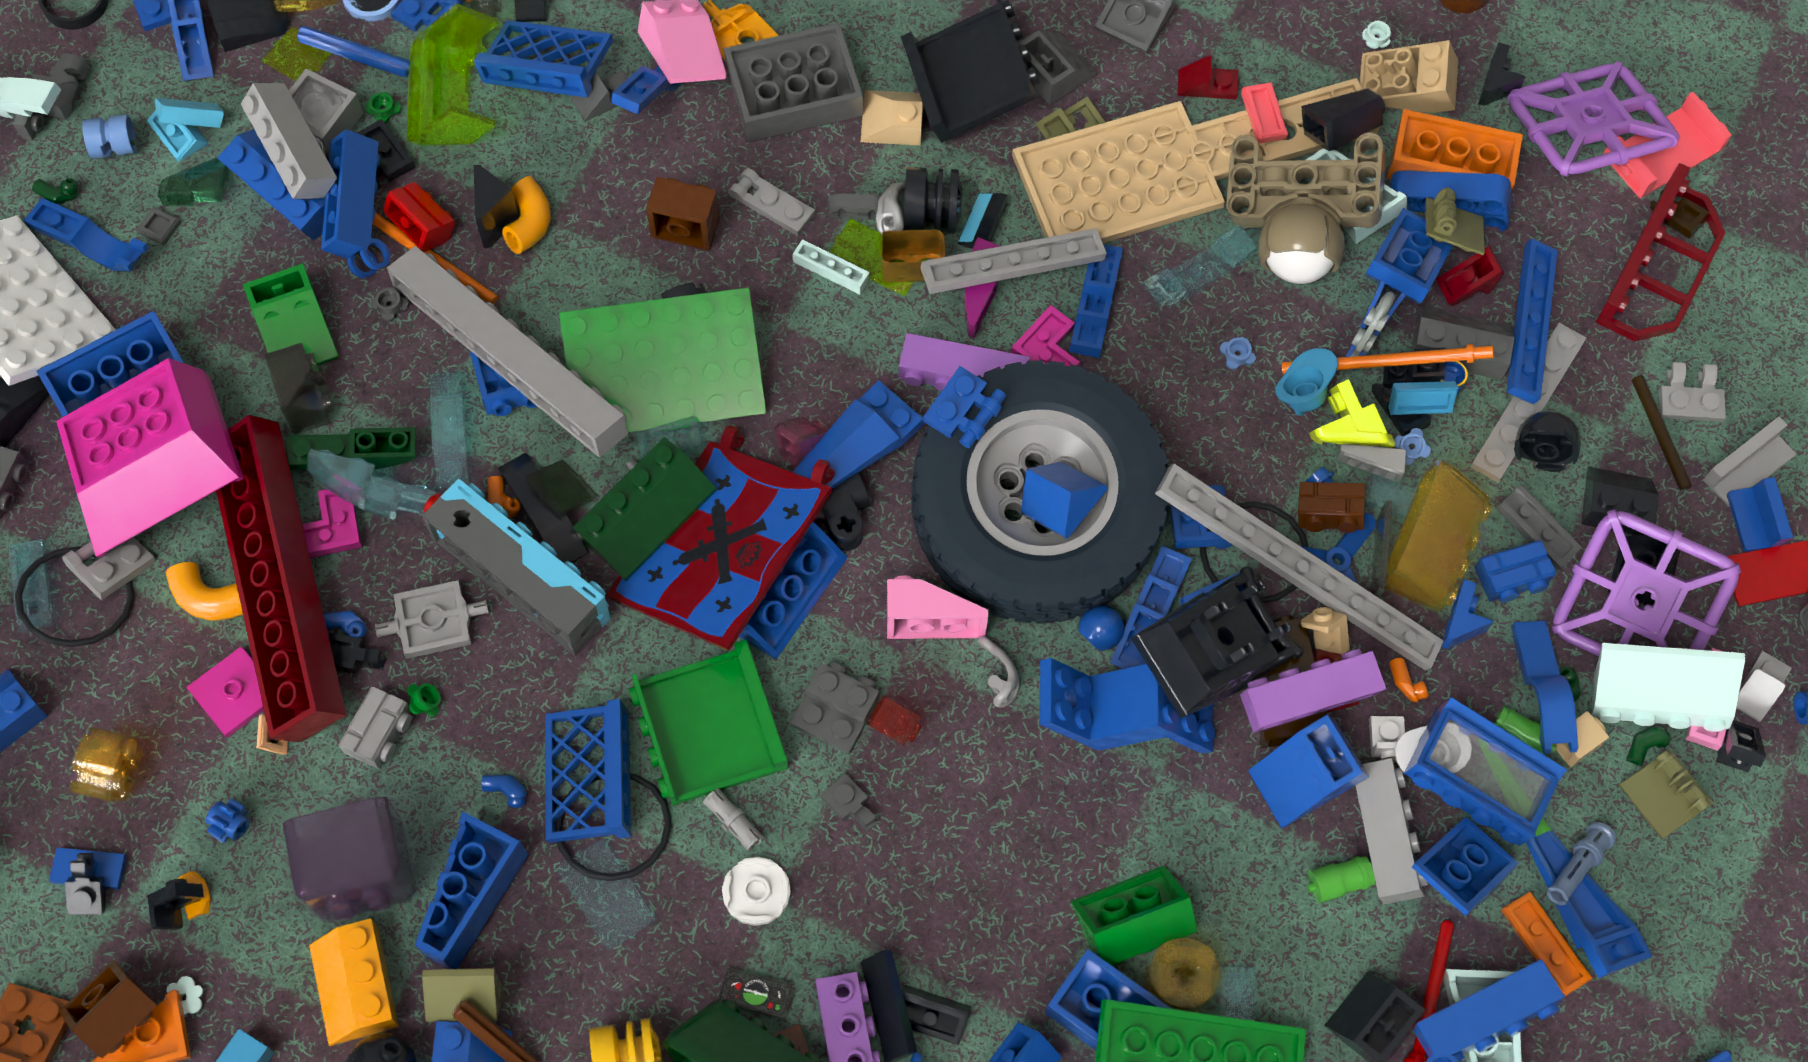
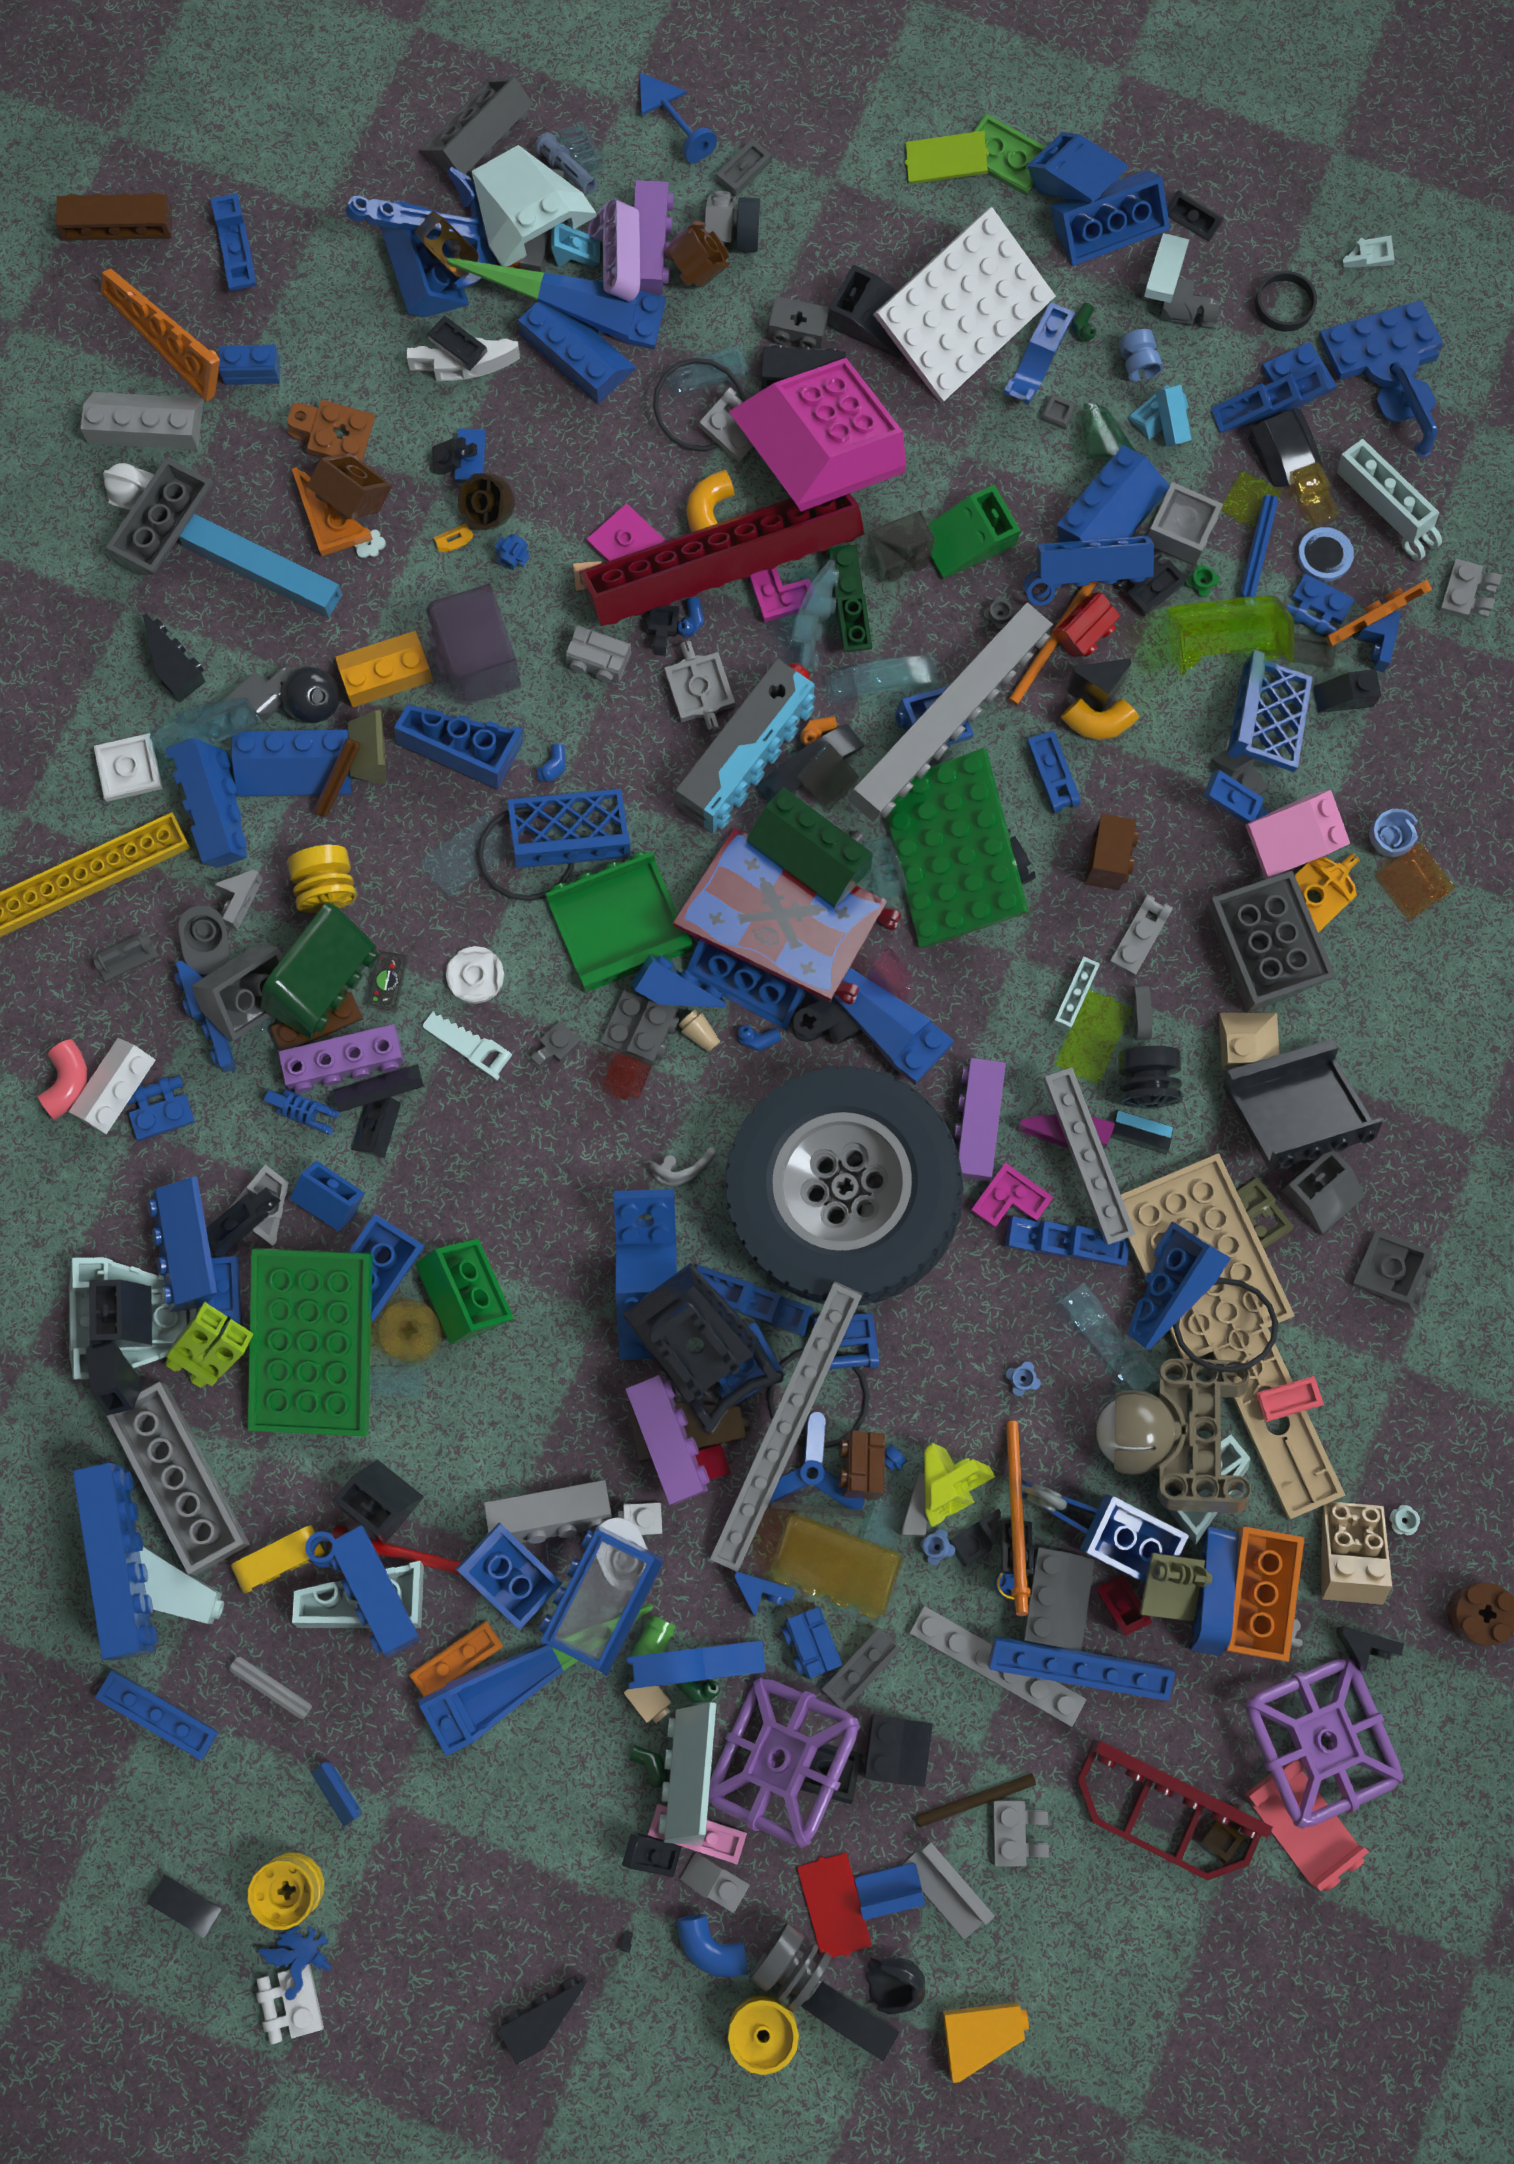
camera: 85 degrees right, 10 degrees up
blue slope [37,311,185,417] -> none
clear yellow brick [70,727,143,803] -> none
black bracket [147,879,204,930] -> none
light grey brick [241,83,337,199] -> none
green plate [407,683,441,717] -> none
light grey pin [703,788,764,852] -> none
light grey piece [876,182,905,235] -> none
pearl gold piece [880,230,945,282] -> none
bright pink slope [887,575,988,639] -> none
blue plate [923,366,1006,448] -> none
blue slope [1021,462,1108,539] -> none
blue piece [1078,605,1124,651] -> none
dark red slope [1177,56,1238,100] -> none
blue slope [1248,714,1370,829] -> none
dark azure piece [1275,348,1338,416] -> none
black slope [1301,88,1385,151] -> none
tan bracket [1301,607,1350,655] -> none
bright green piece [1307,856,1375,903] -> none
dark azure tile [1388,381,1458,415] -> none
orange arm [1389,658,1429,703] -> none
black cylinder [1514,411,1581,472] -> none
sand blue pin [1547,822,1616,905] -> none
olive hinge [1618,750,1714,839] -> none
none -> light aqua piece [423,1011,512,1081]
none -> dark brown cylinder [458,473,515,530]
none -> blue slope [631,954,727,1008]
none -> tan cone [678,1009,720,1052]
none -> blue arm [738,1025,782,1051]
none -> black slope [761,345,846,389]
none -> blue plate [1026,730,1081,814]
none -> blue wedge [1127,1221,1231,1350]
none -> black piece [1173,1278,1278,1373]

